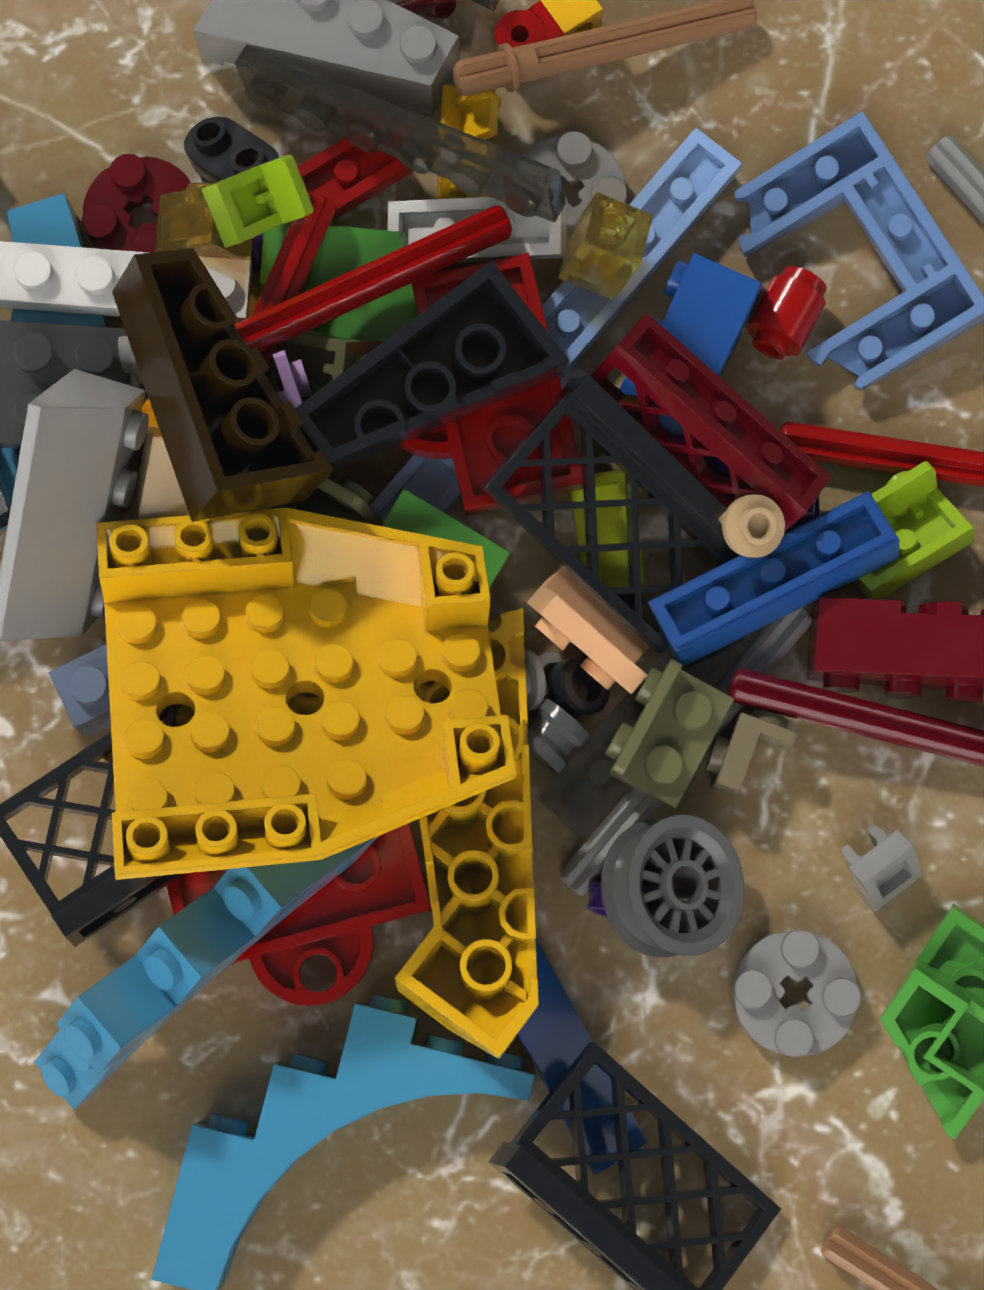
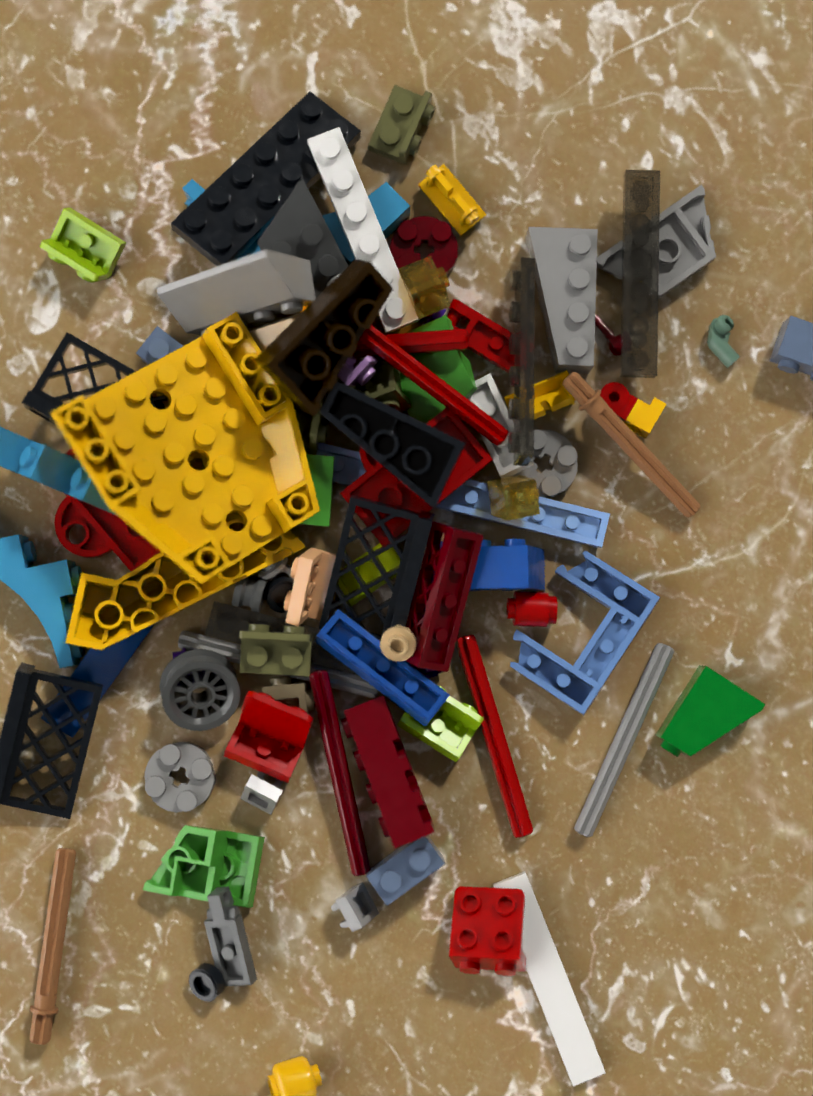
camera: 65 degrees right, 5 degrees up
black plate [184,117,280,184] -> none
lime bracket [201,154,313,248] -> none
none -> red bracket [224,691,313,783]
none -> yellow hinge [418,164,487,237]

